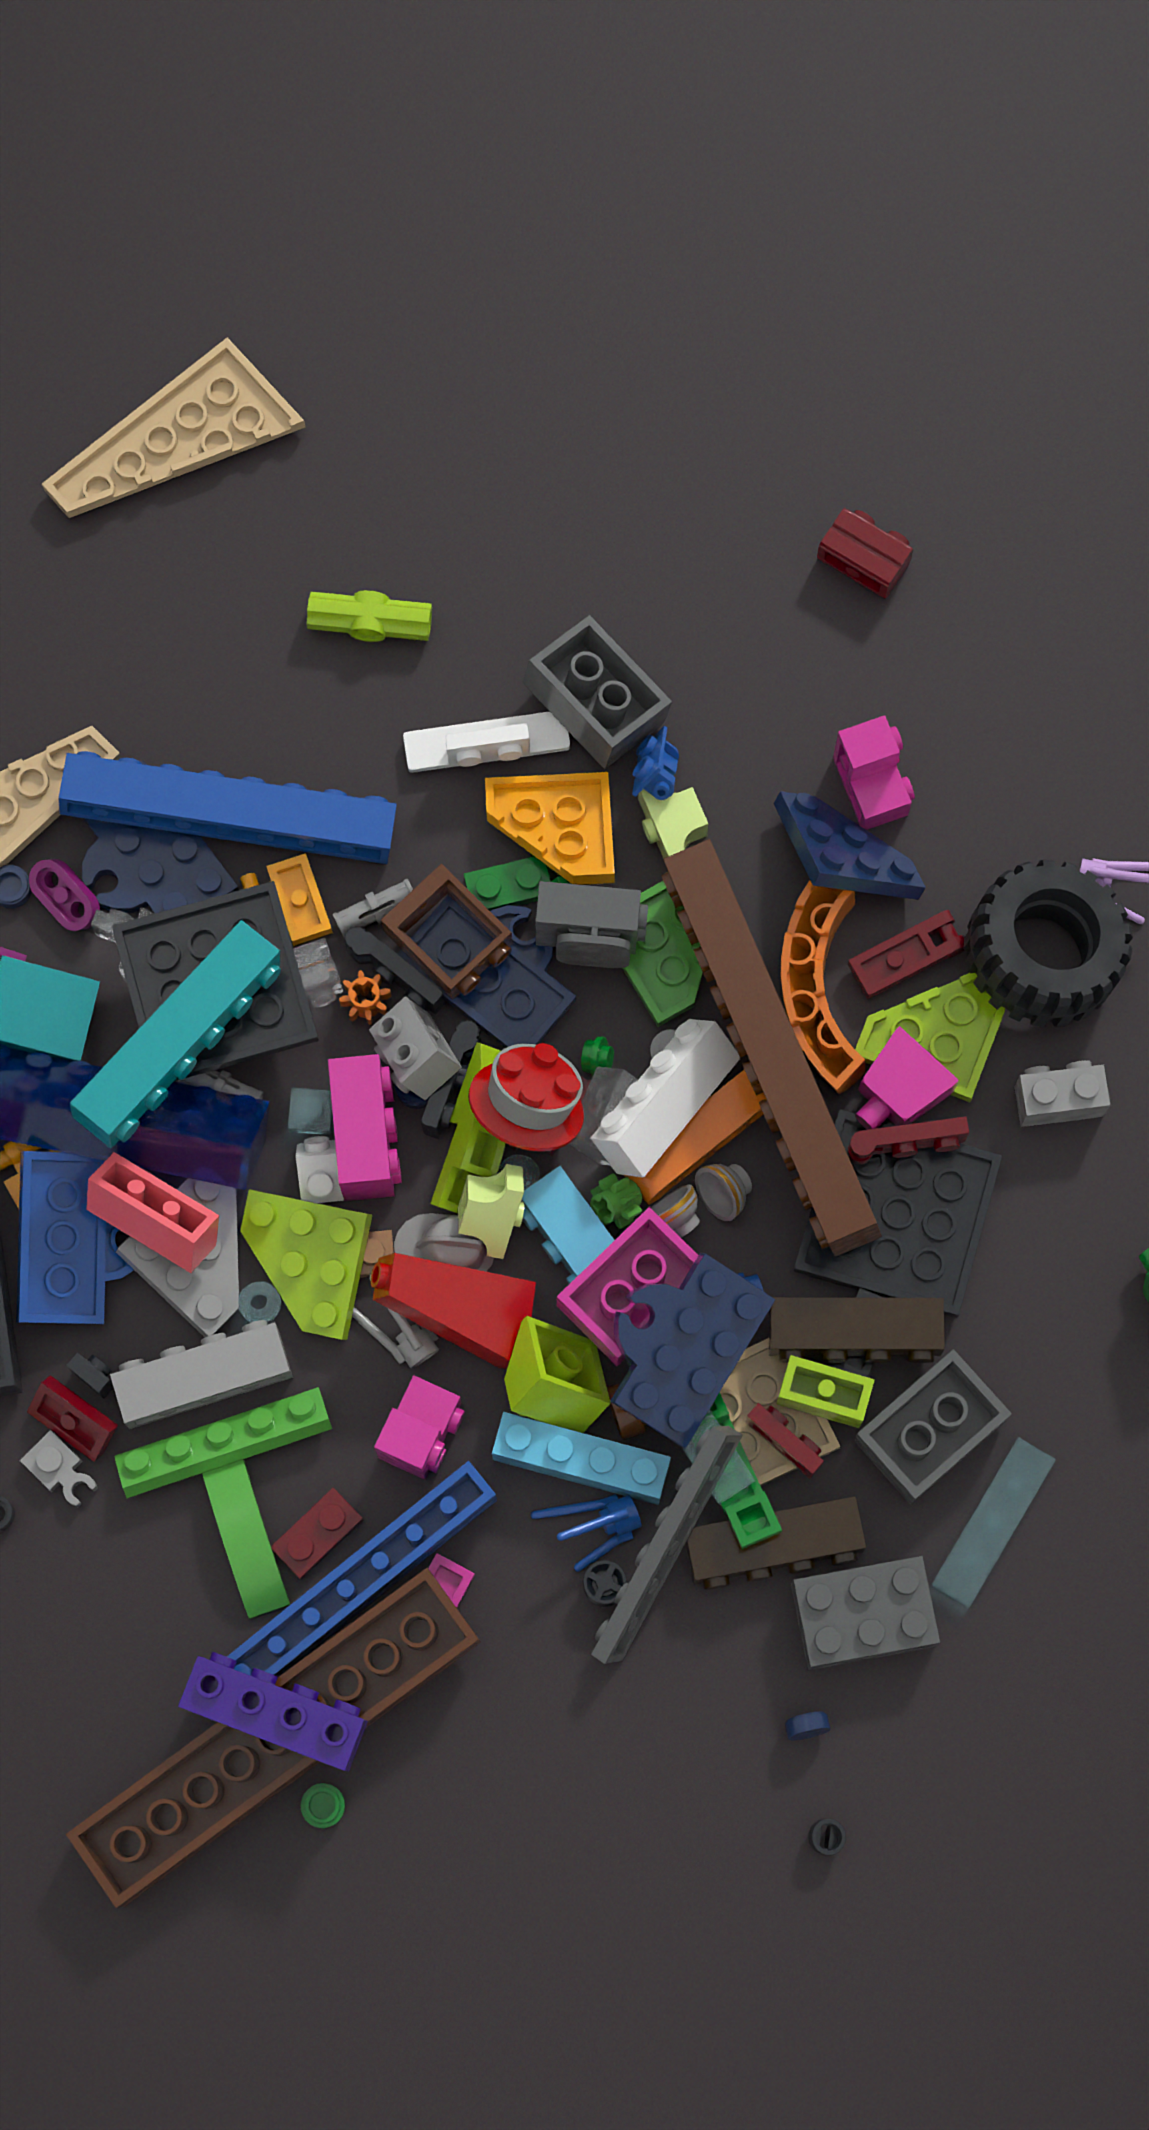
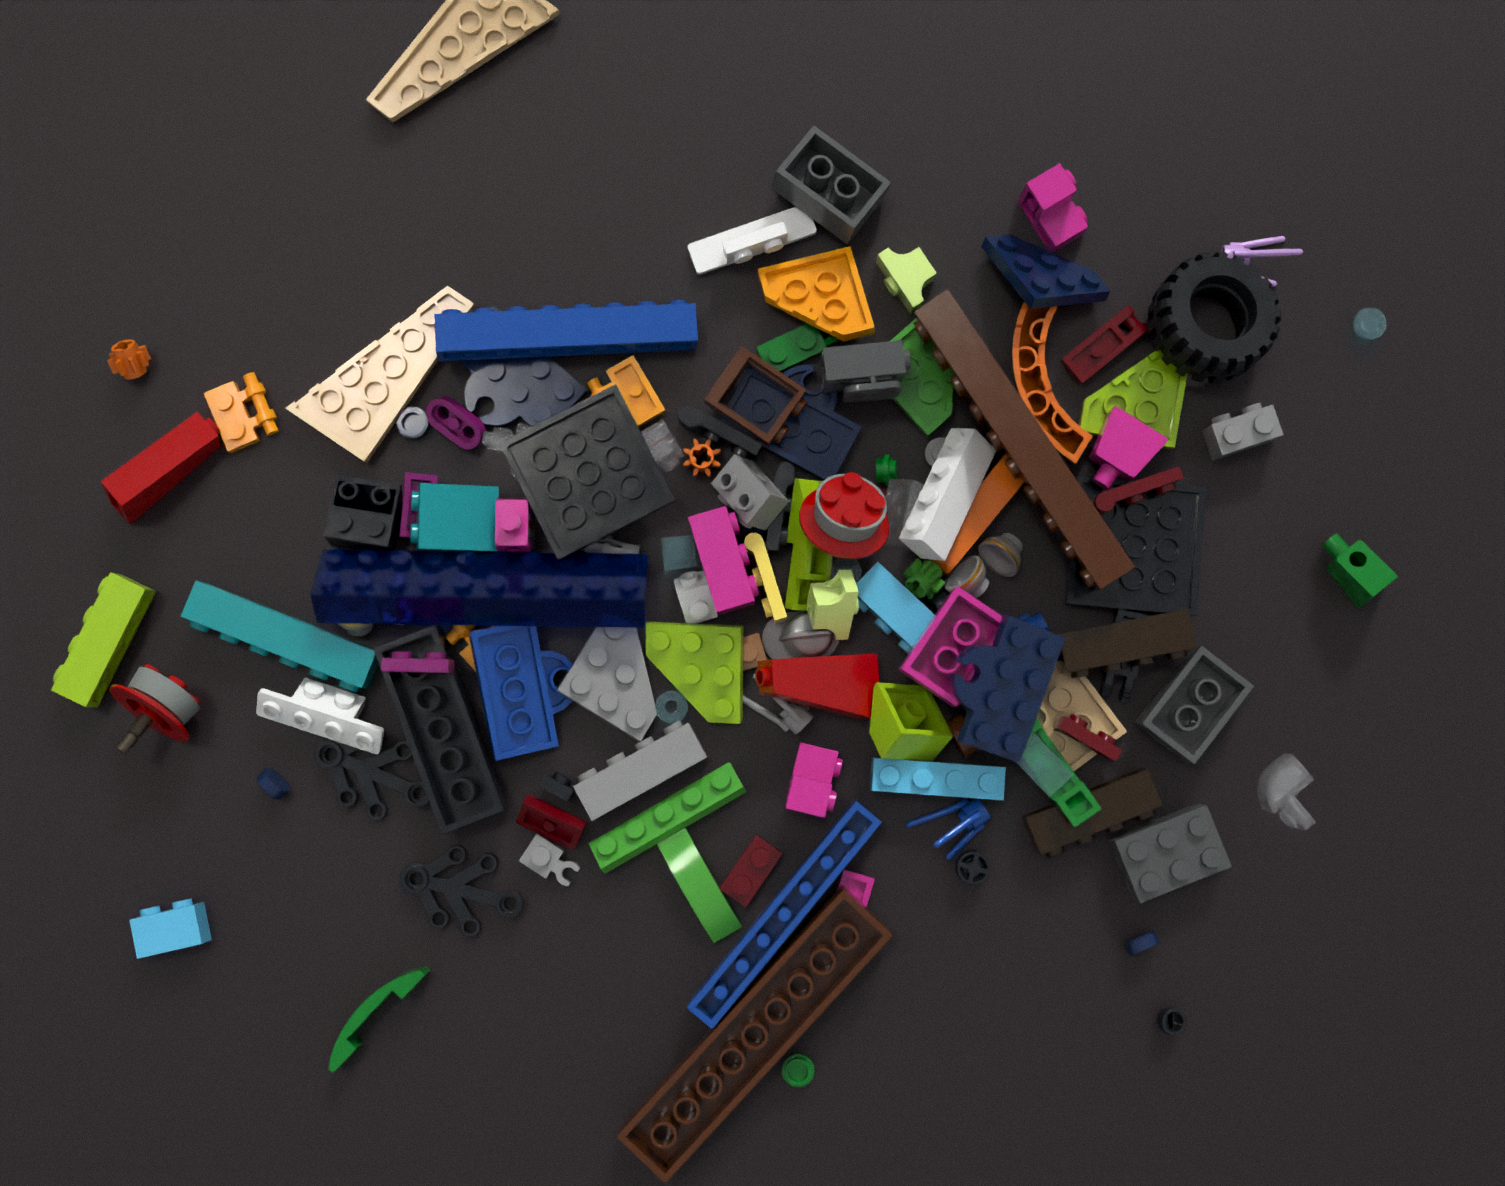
camera: 10 degrees left, 10 degrees up
teal brick [70,920,281,1148] -> none
coral brick [86,1152,219,1273] -> none
dark purple brick [178,1651,368,1772] -> none
lime piece [307,590,432,642] -> none
light grey pin [333,879,413,938] -> none
dark grey plate [591,1426,743,1664] -> none
blue hinge [632,726,679,800] -> none
lime brick [776,1355,874,1428] -> none
dark red brick [817,508,913,599] -> none
clear light blue tile [931,1437,1056,1608] -> none
none -> dark pink torso [495,497,535,559]
none -> light yellow plate [744,532,787,624]
none -> clear brick [1257,753,1316,830]

